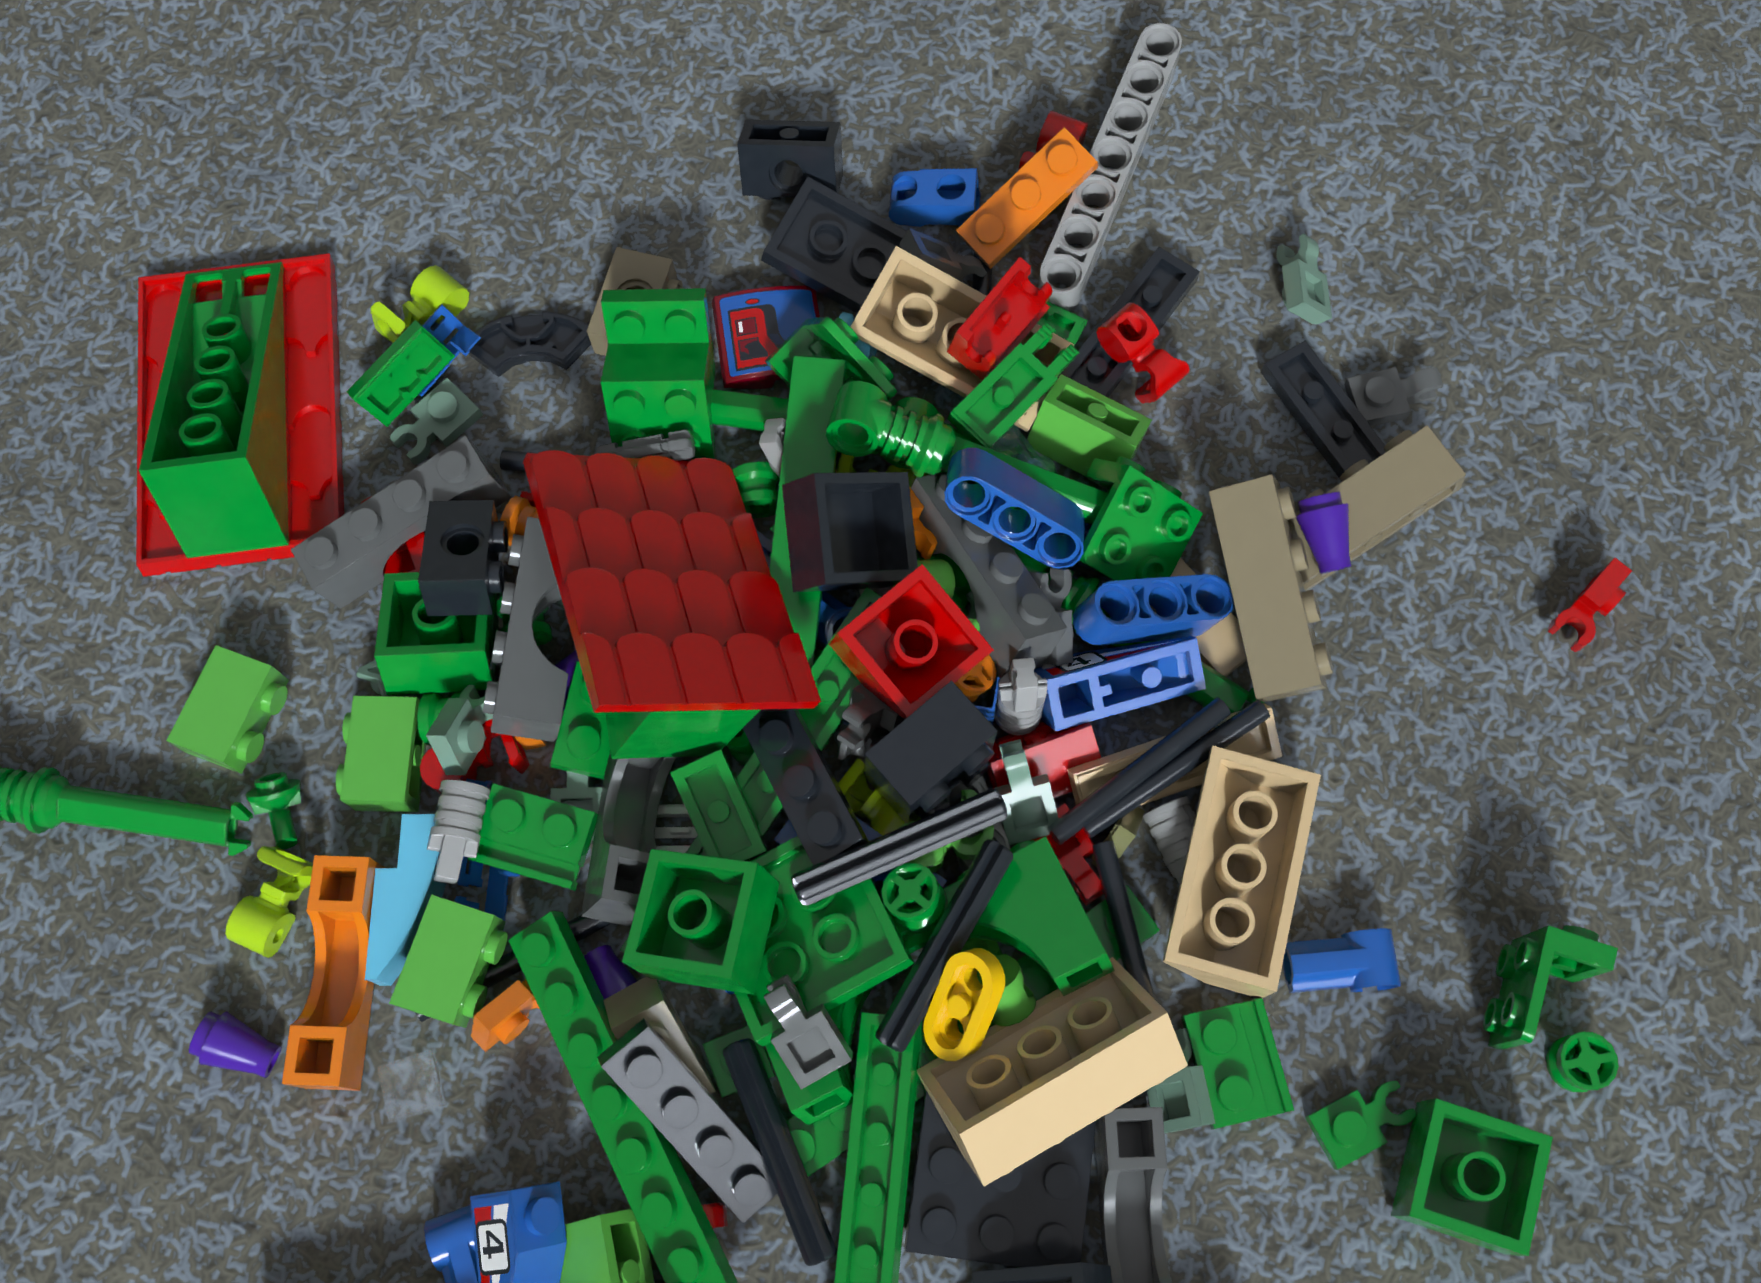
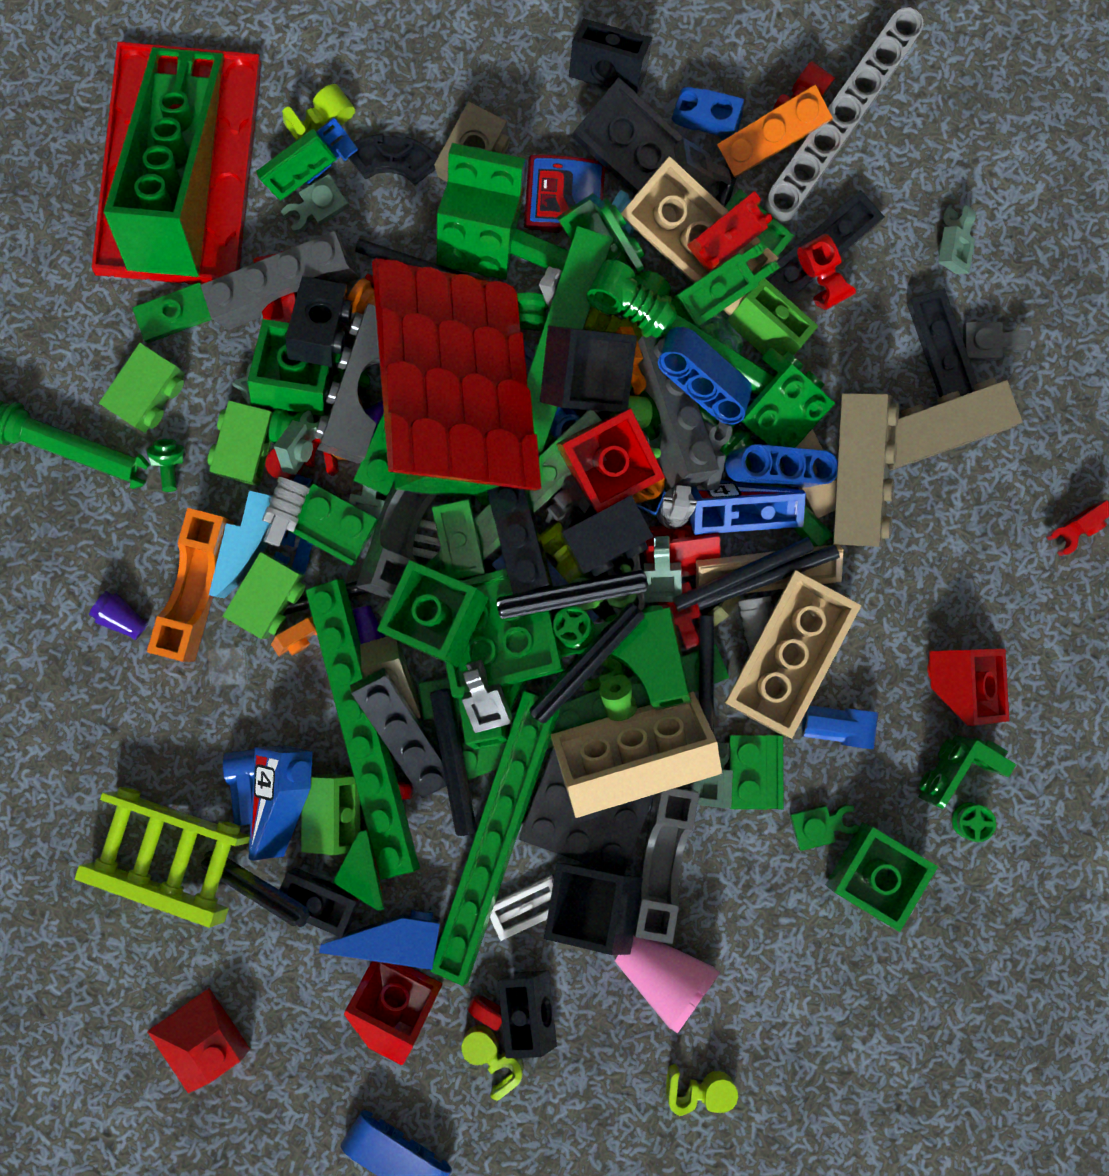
camera: 10 degrees right, 15 degrees up
lime leg [225,846,313,958] -> none
dark grey axle [596,429,695,461] -> none
yellow plate [923,948,1005,1061] -> none
dark purple cone [1296,492,1352,574] -> none
none -> green plate [132,282,212,344]
none -> red slope [927,649,1010,726]

